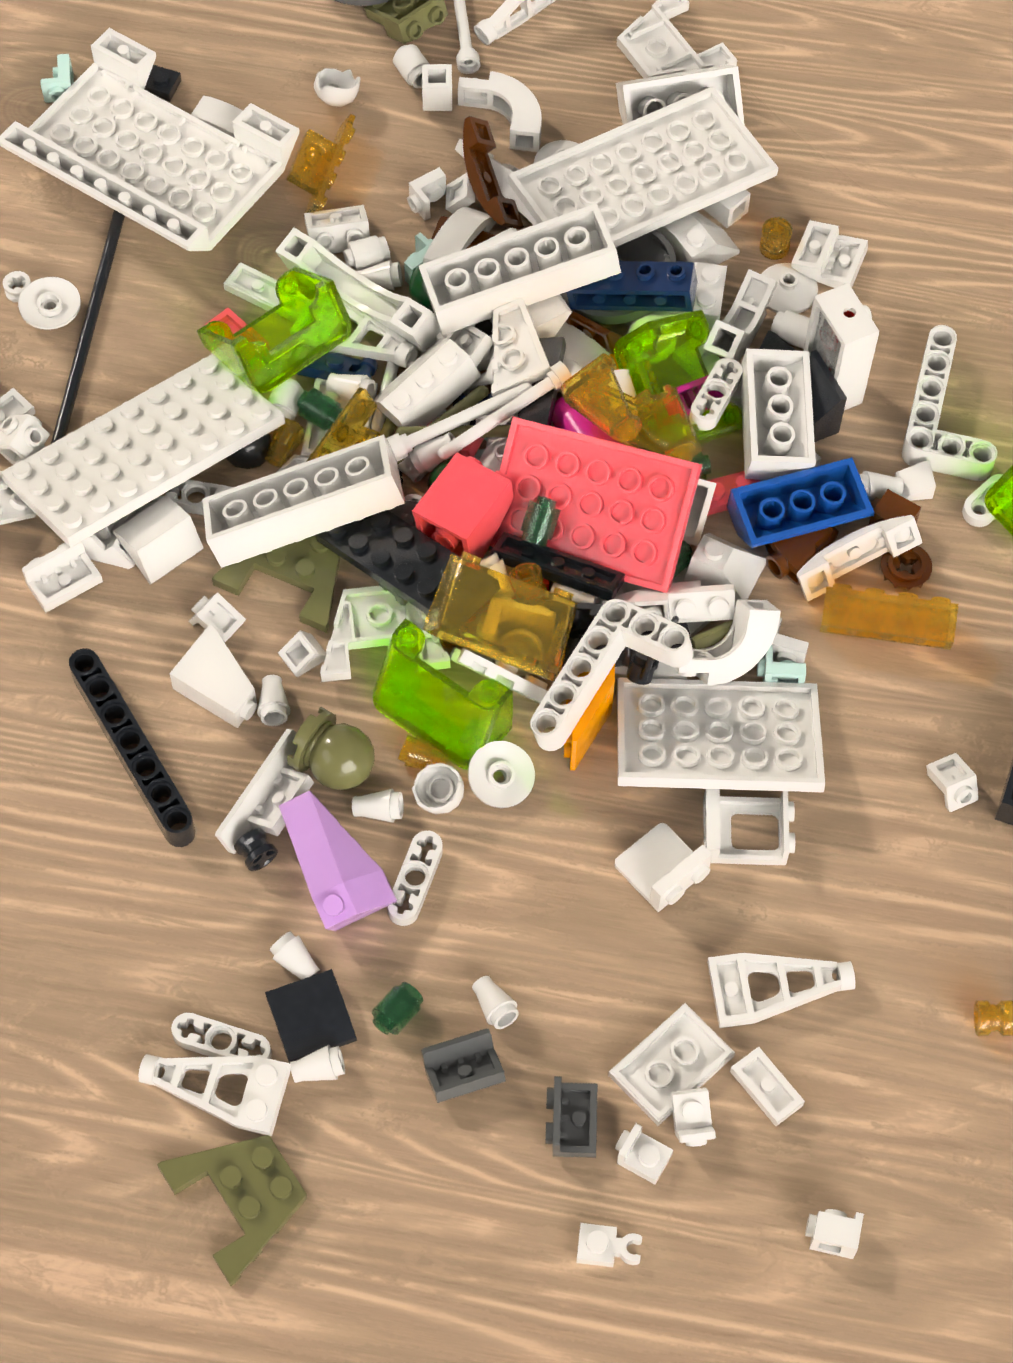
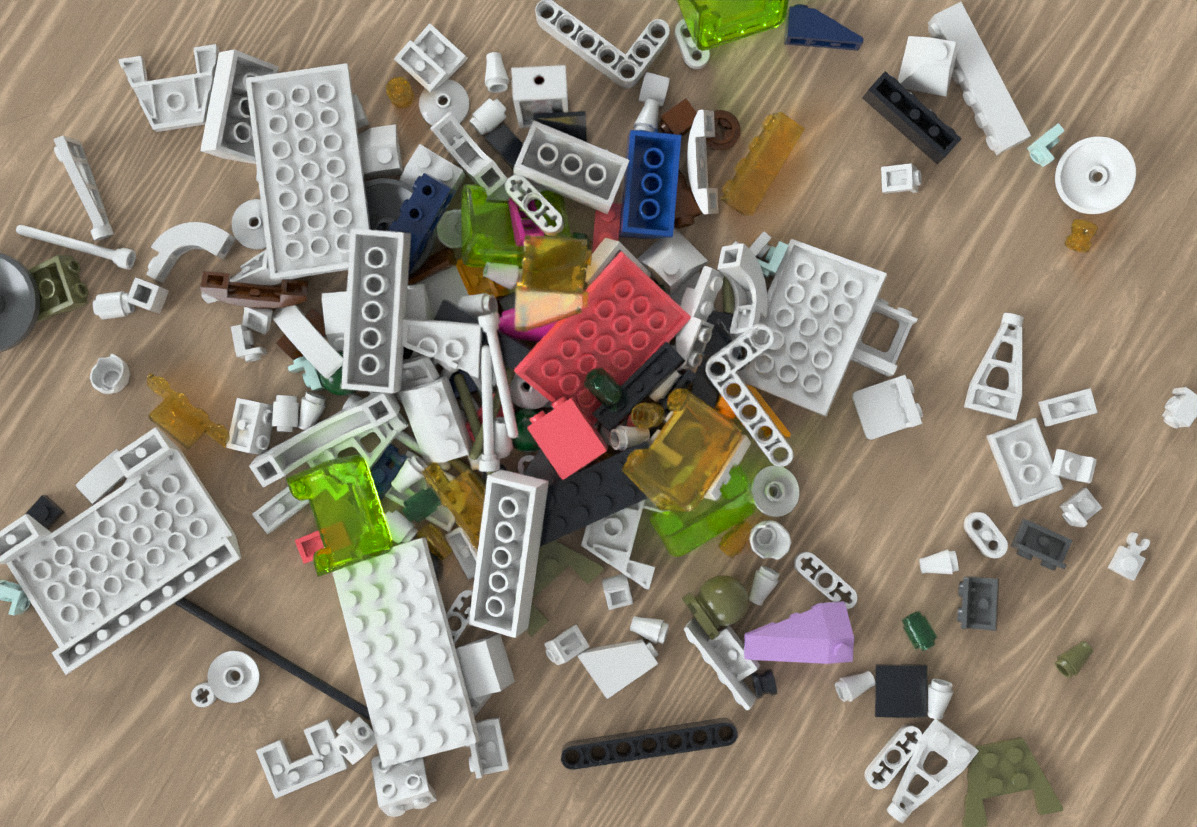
camera: 70 degrees left, 25 degrees up
none -> white plate [964,512,1008,558]
none -> olive cone [1054,641,1094,678]

